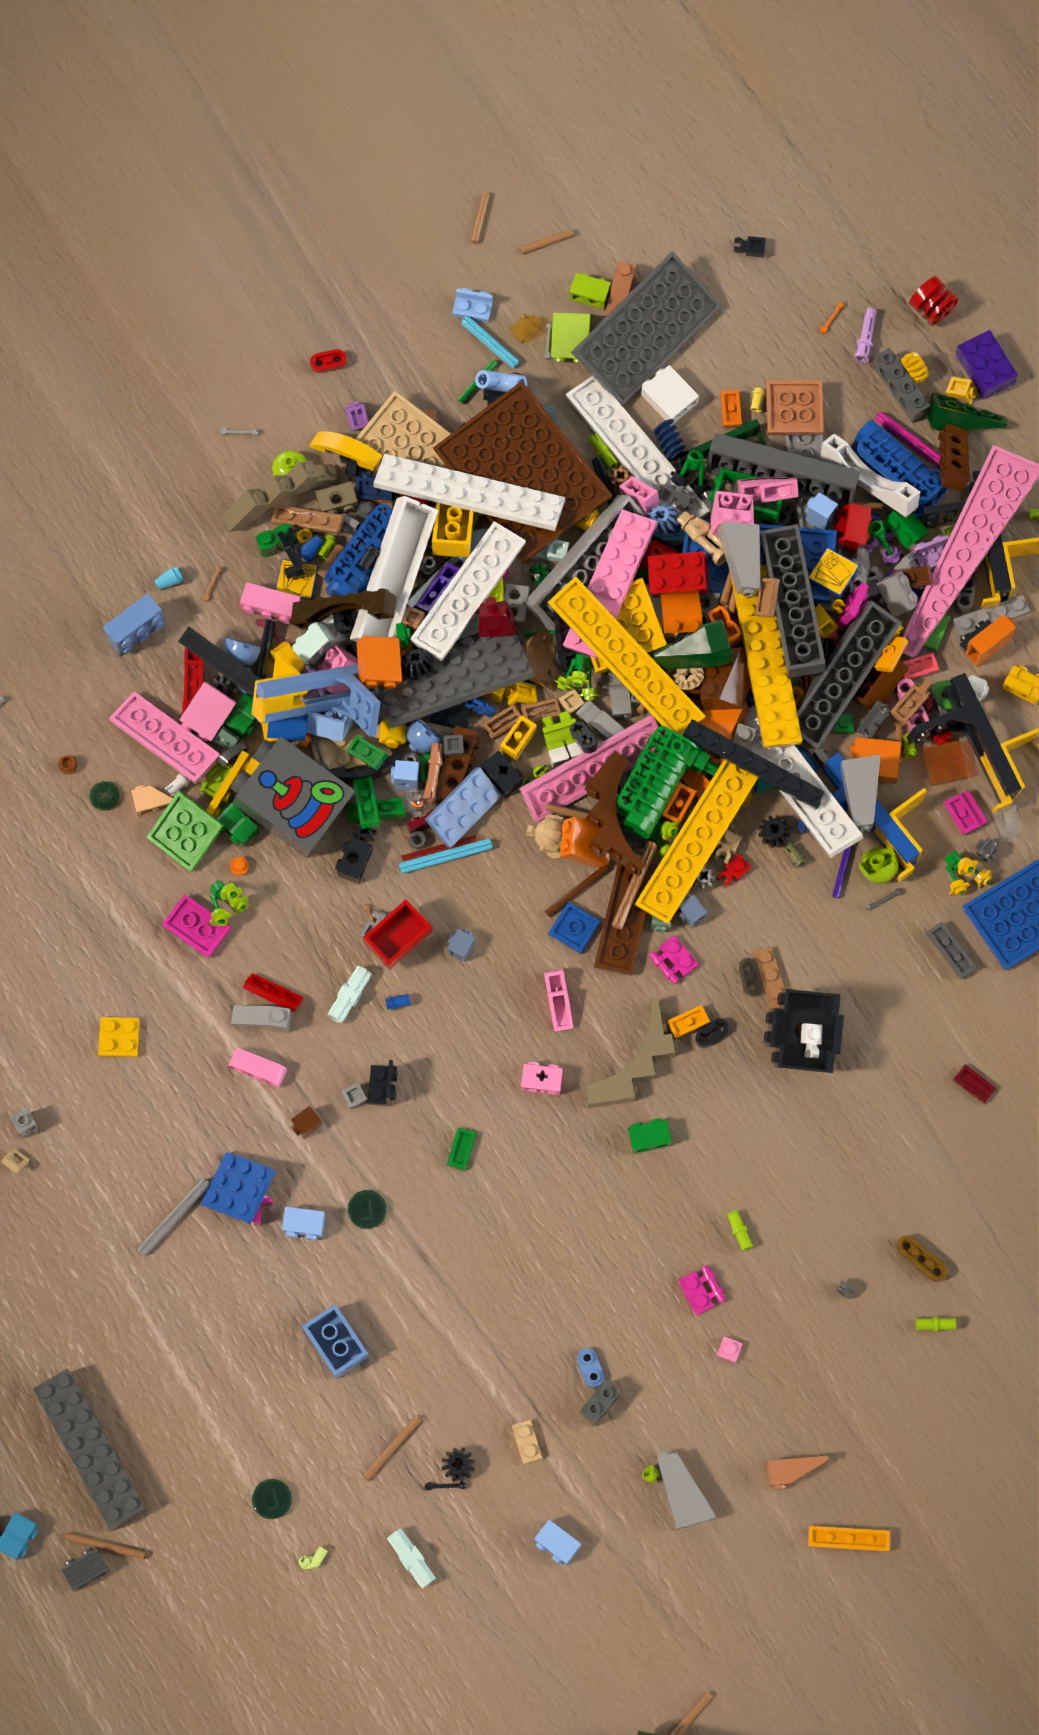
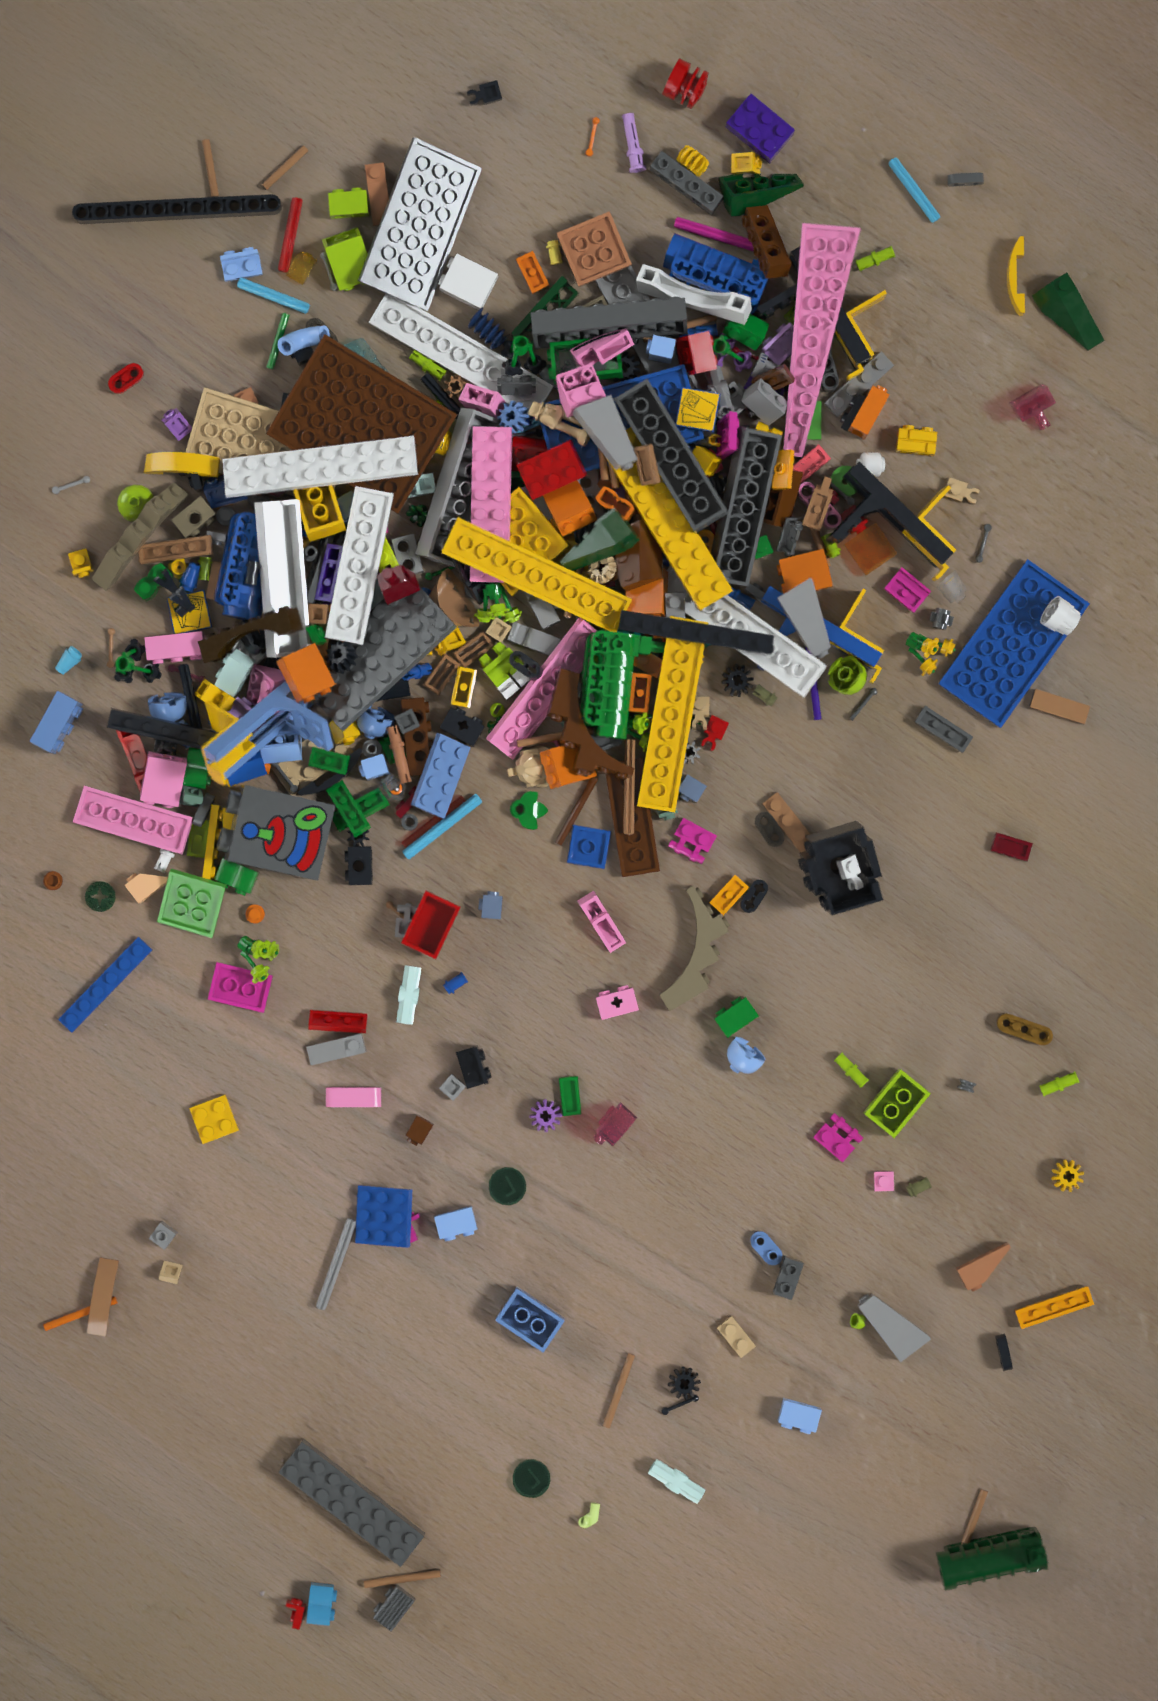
camera: 25 degrees left, 15 degrees up
none -> blue plate [58,937,153,1033]
none -> yellow bracket [68,548,94,578]
none -> black beam [72,194,282,224]
none -> plant [114,639,162,684]
none -> red axle [278,197,303,273]
none -> green plate [510,791,548,830]
none -> medium lavender gear [529,1099,562,1132]
none -> clear pink brick [594,1102,637,1146]
none -> light blue cylinder [727,1037,765,1074]
none -> lime brick [863,1068,931,1138]
none -> olive pin [906,1177,932,1197]
none -> black beam [995,1334,1013,1371]
none -> yellow gear [1051,1159,1084,1192]

